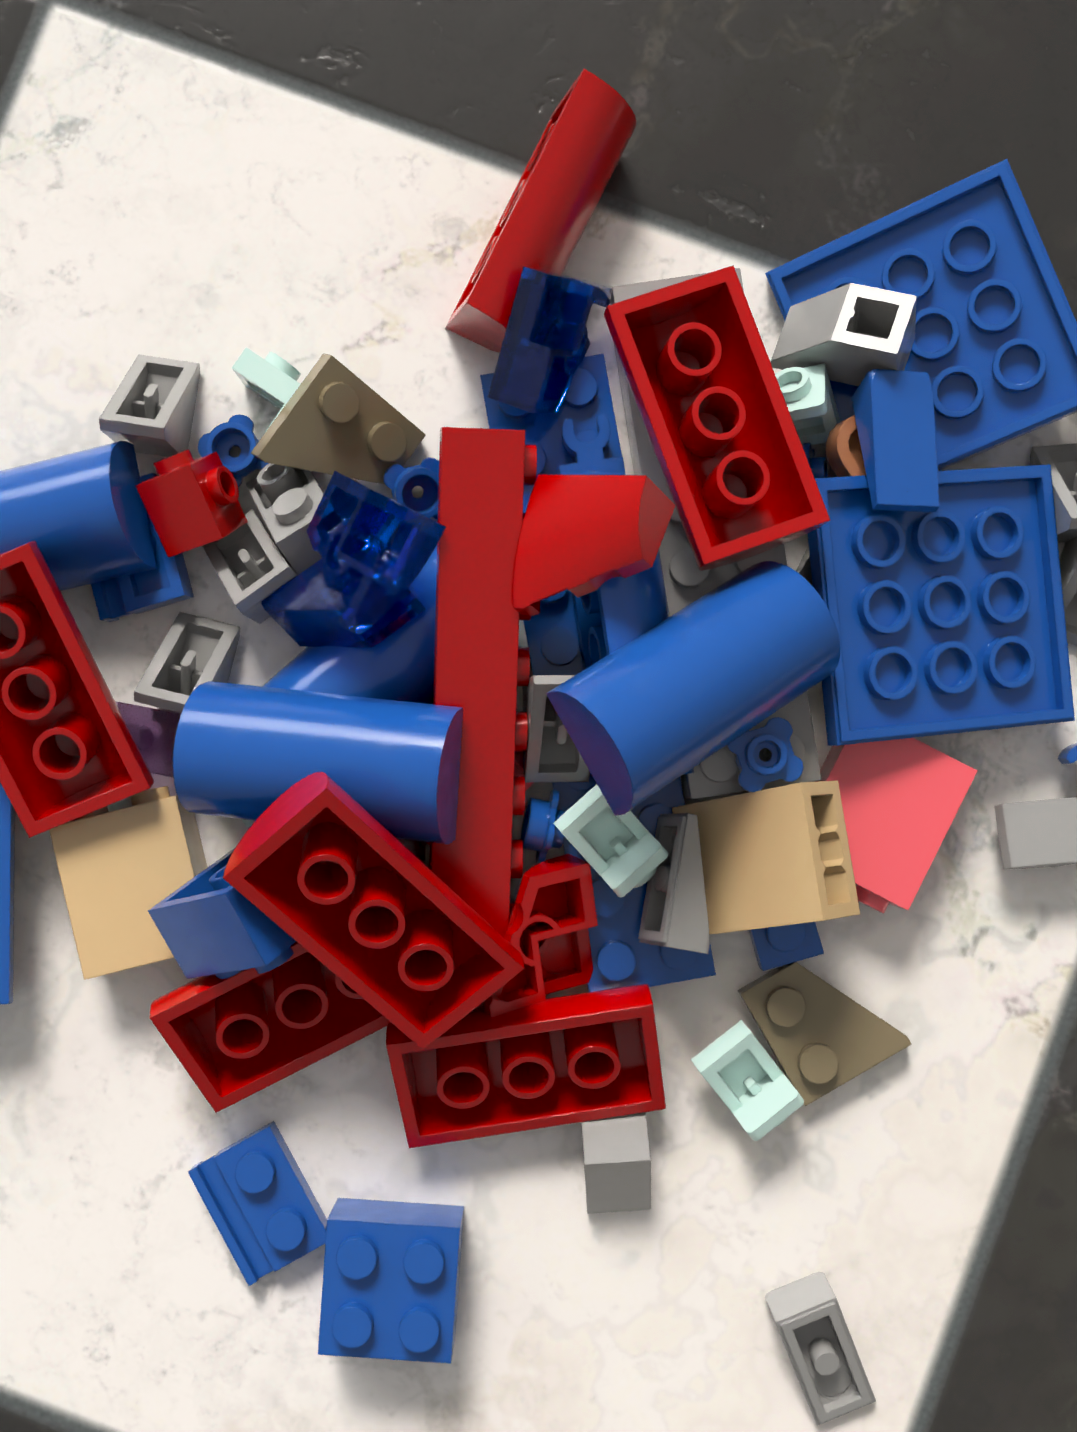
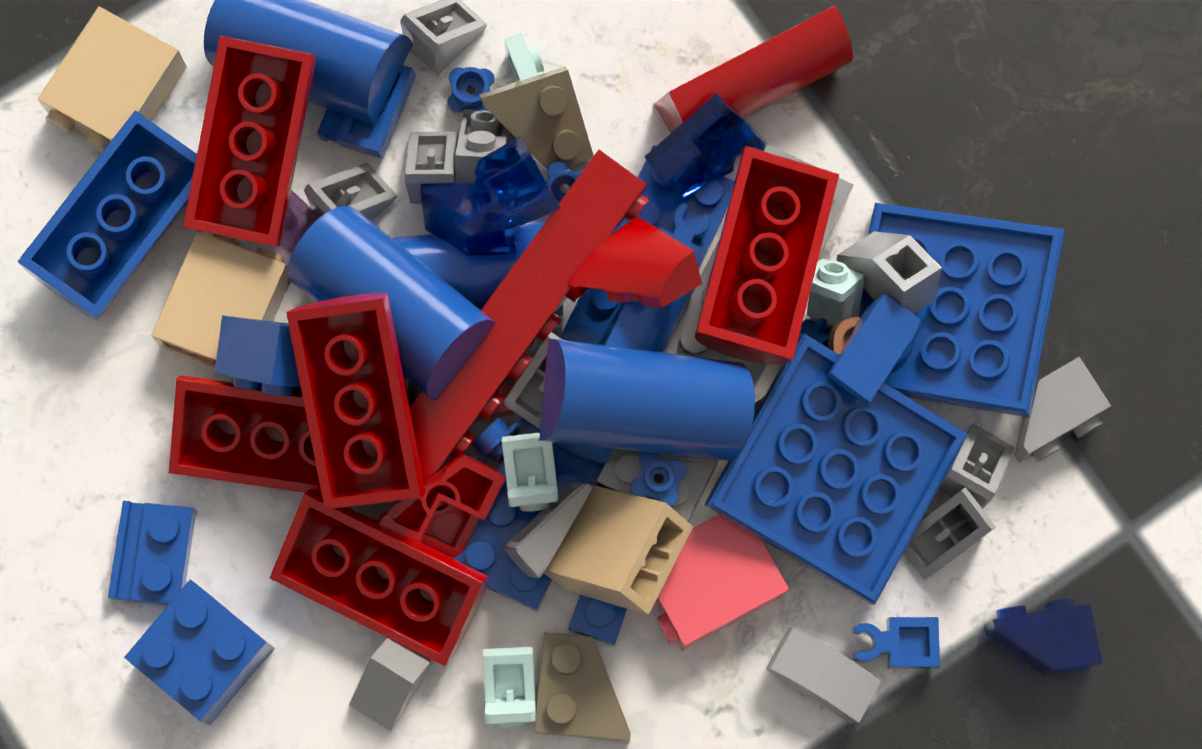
camera: 30 degrees right, 10 degrees down
red brick [135,449,248,558] -> none

